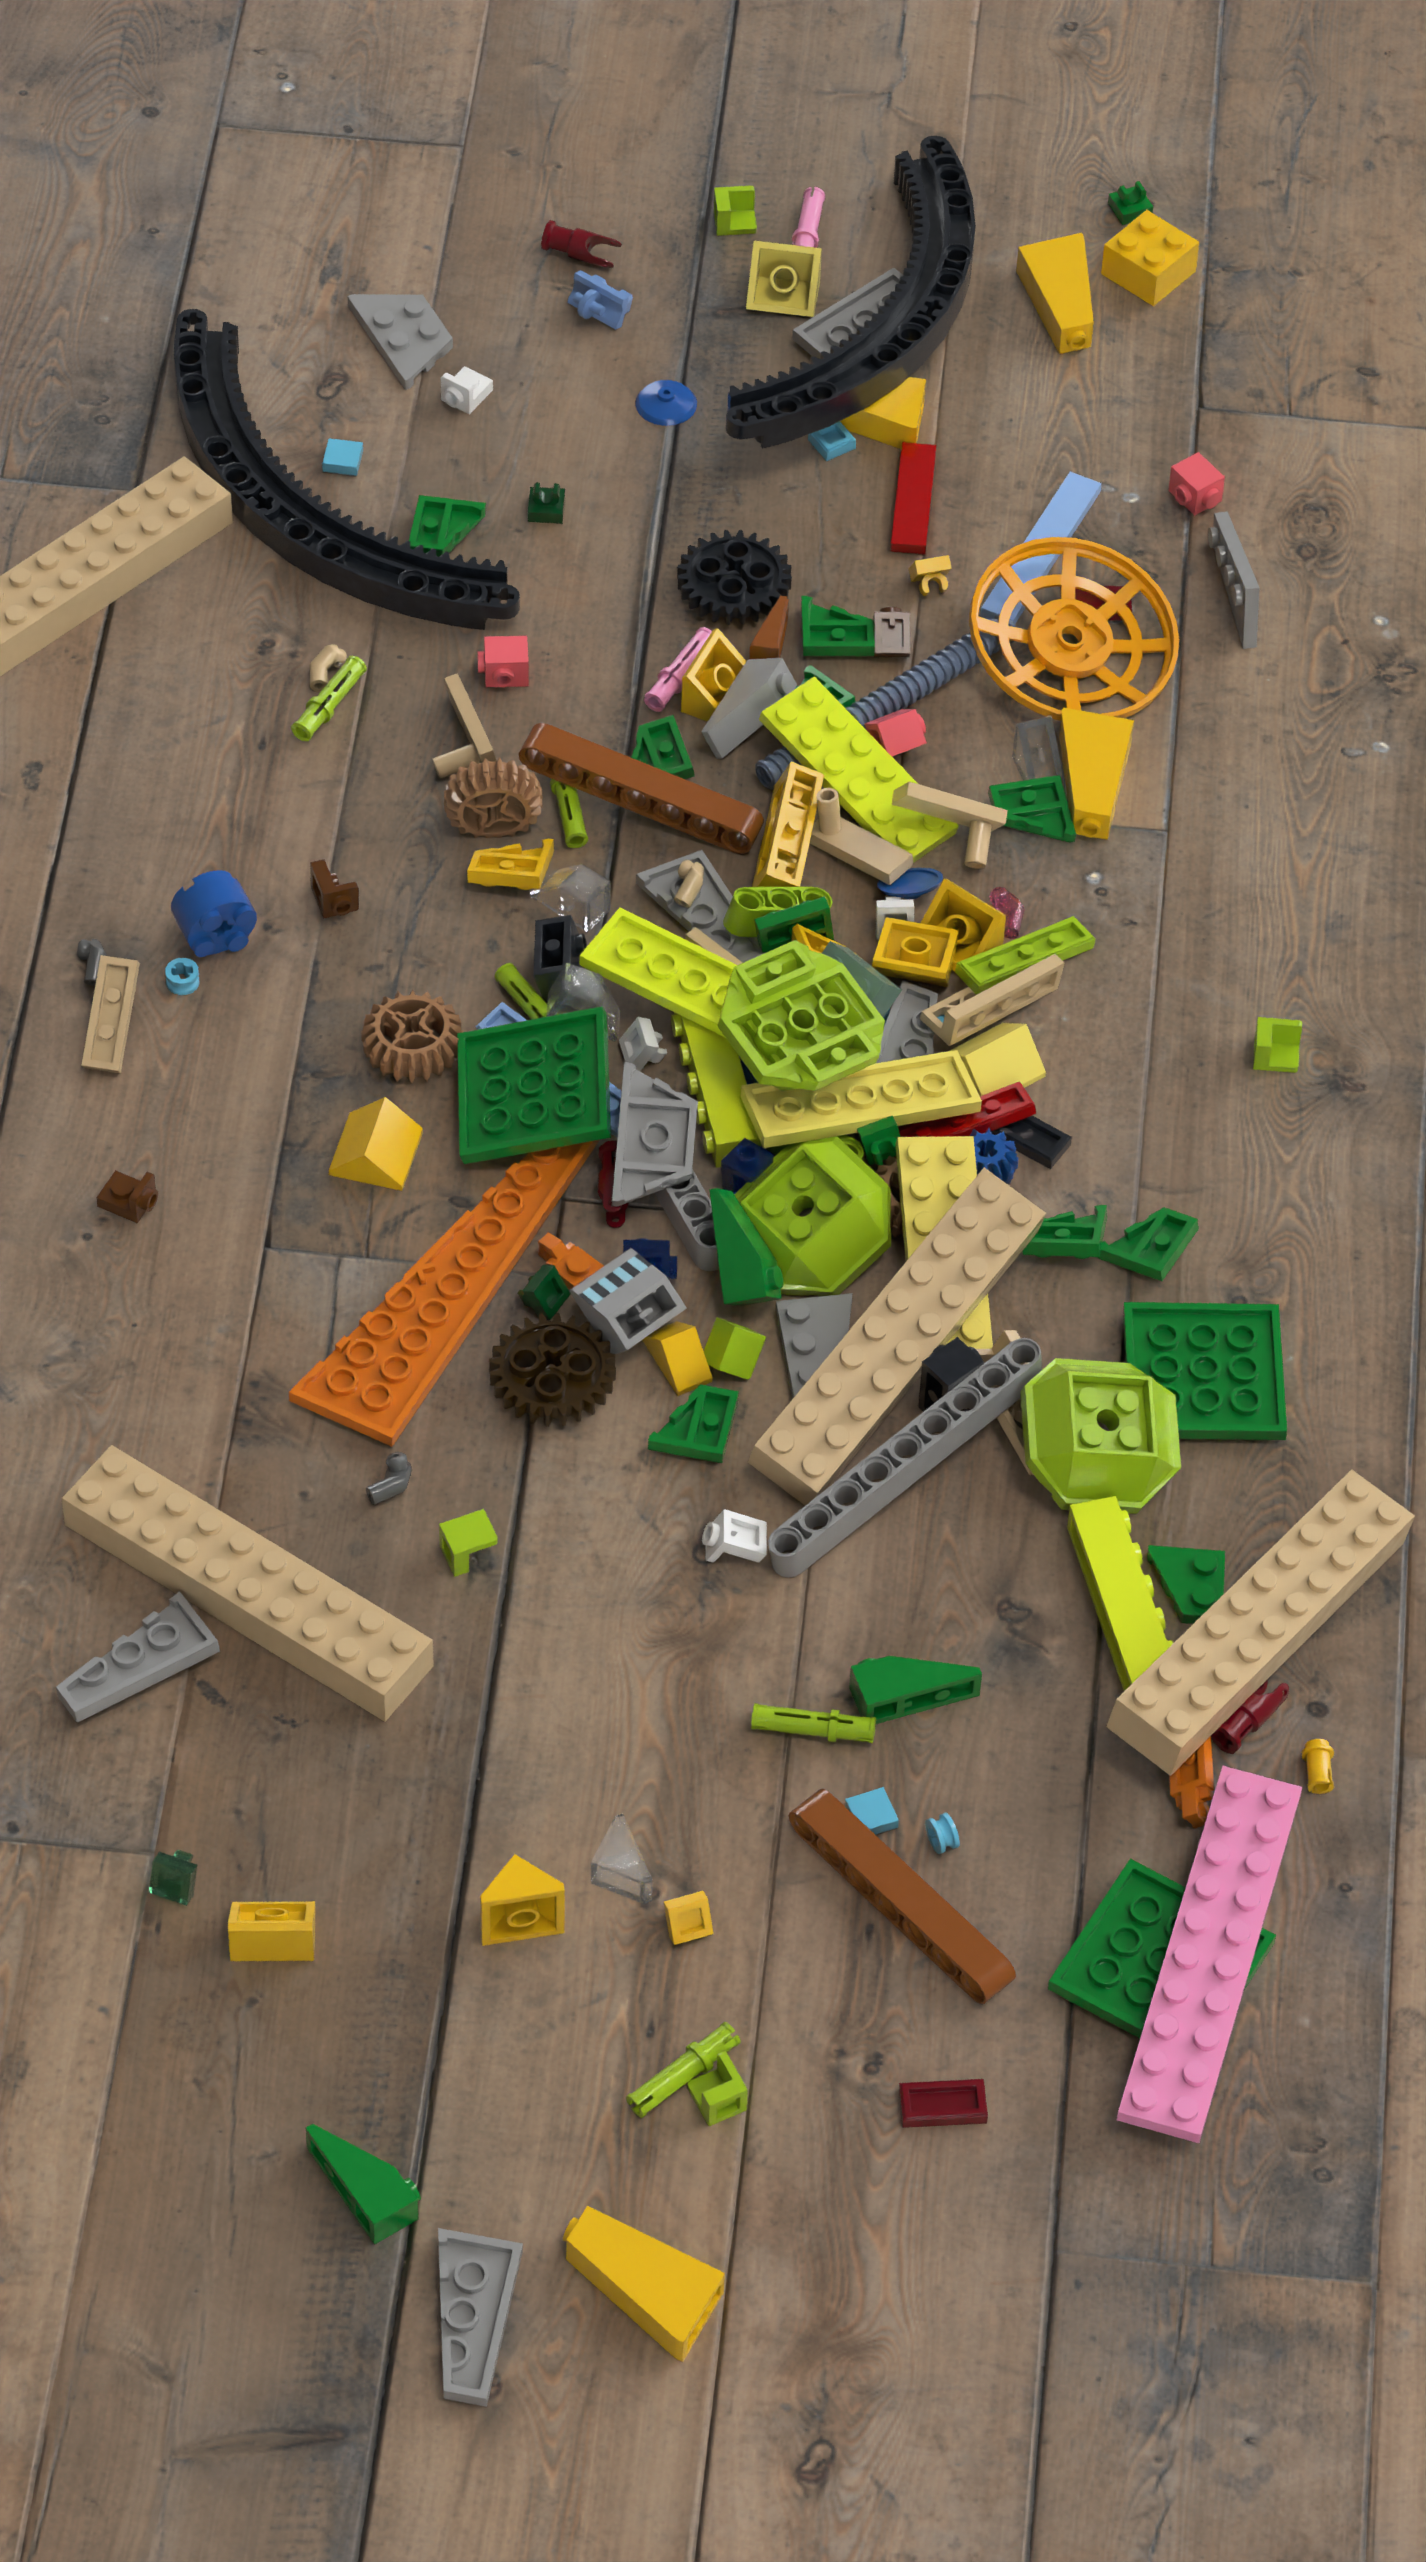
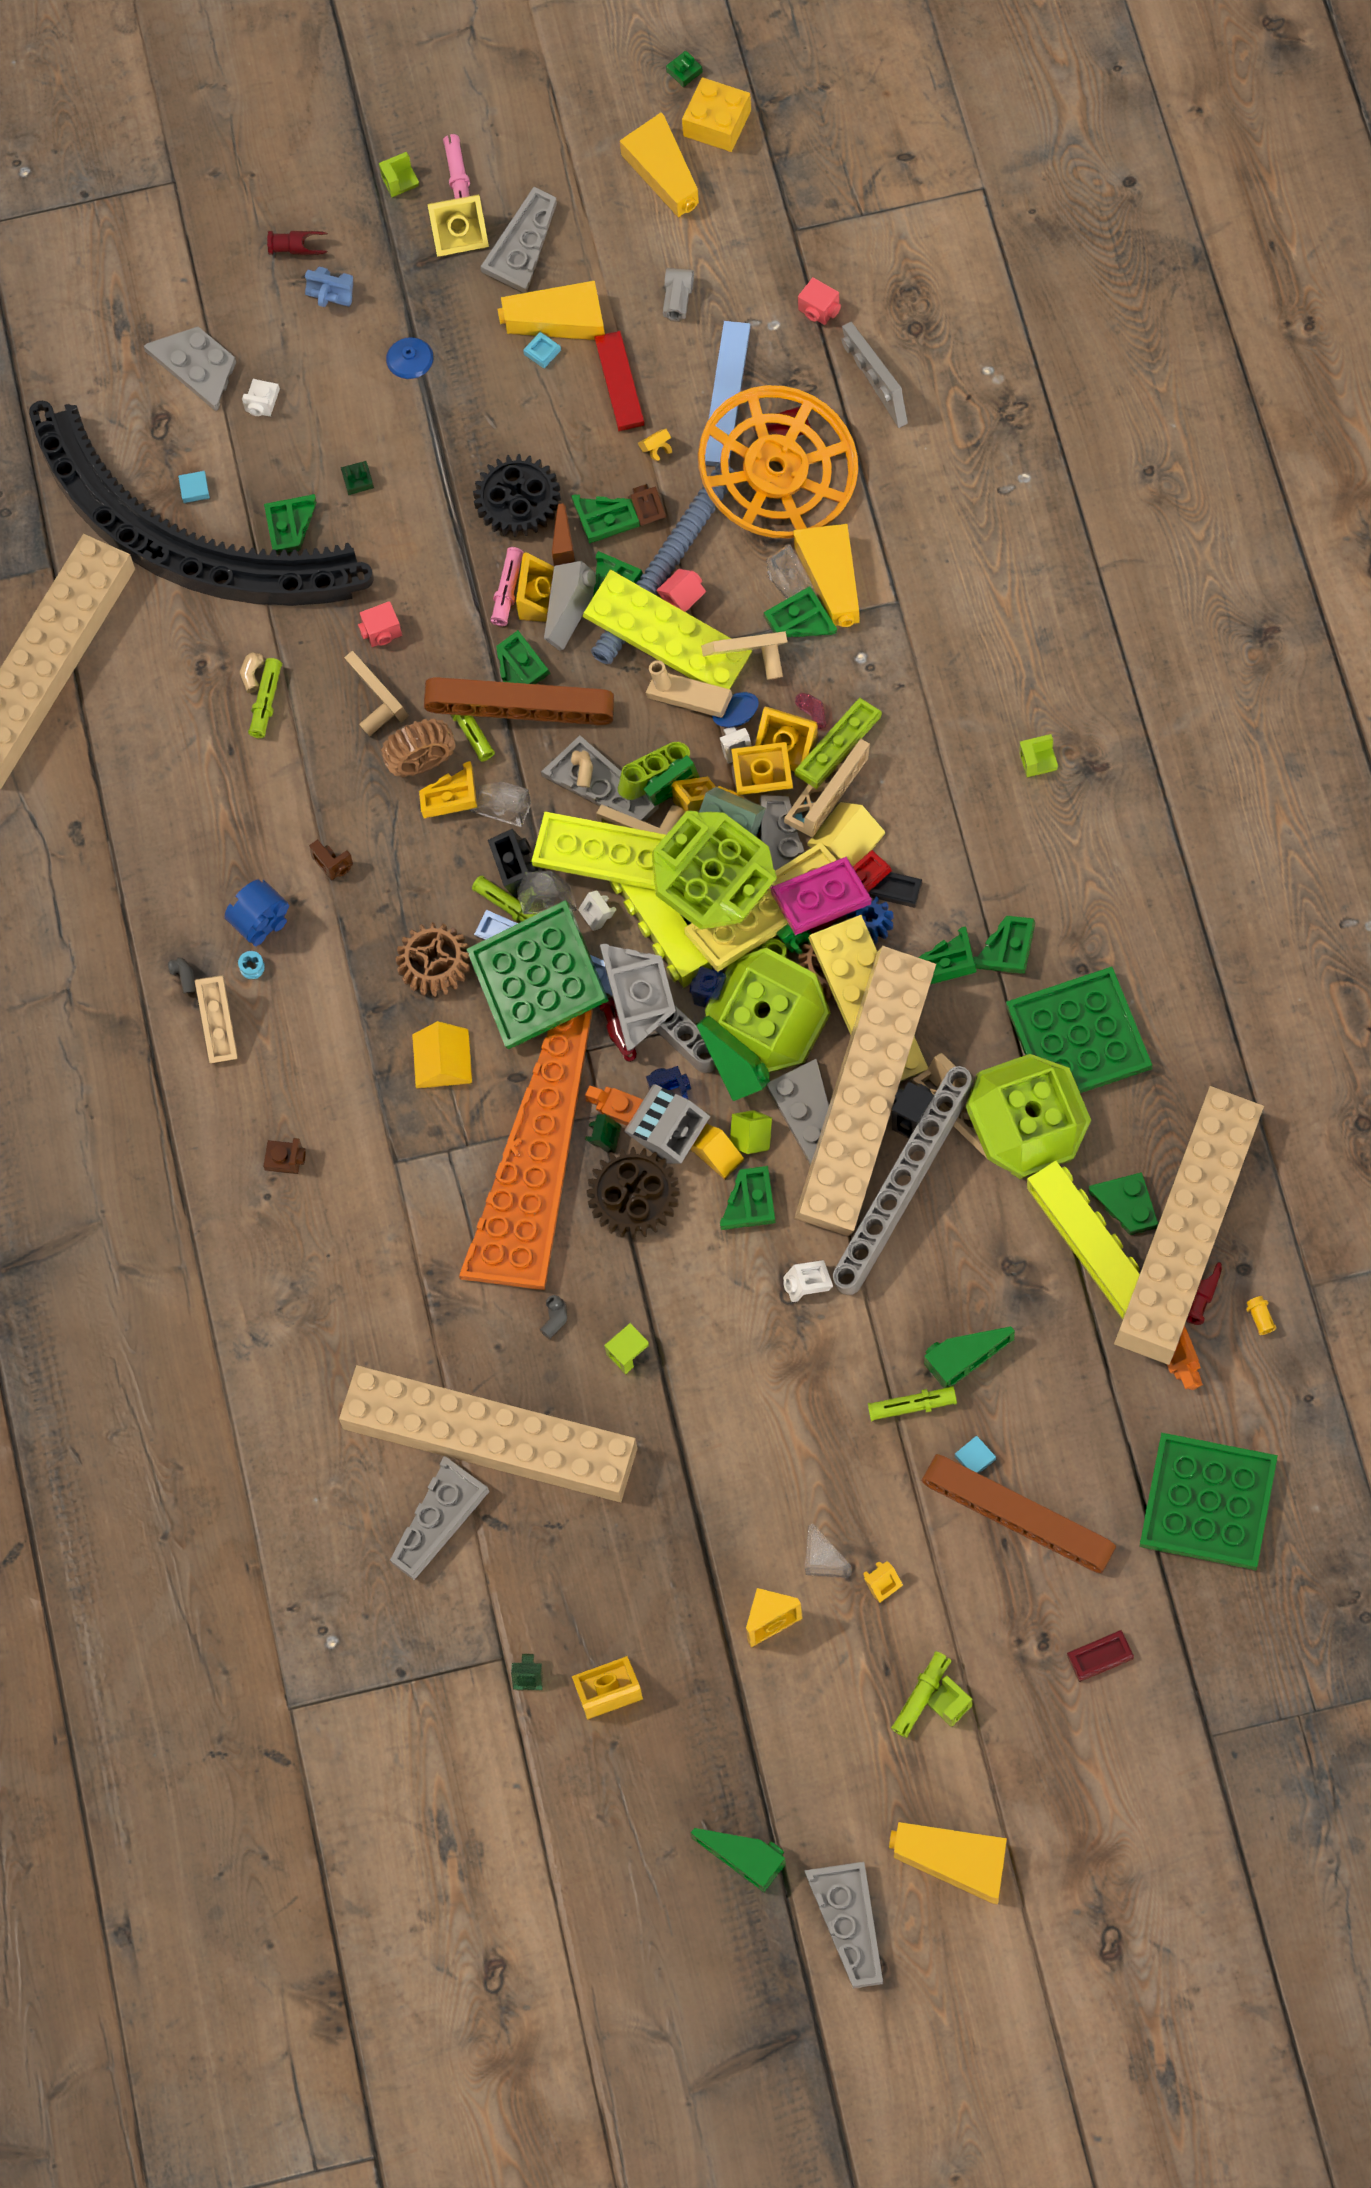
camera: 10 degrees left, 15 degrees up
black gear [726,136,976,449] -> none
yellow brick [752,761,824,887] -> none
medium azure bush [925,1812,960,1854] -> none
bright pink plate [1117,1766,1302,2143] -> none
none -> light grey piece [663,268,694,321]
none -> dark pink tile [771,856,871,935]

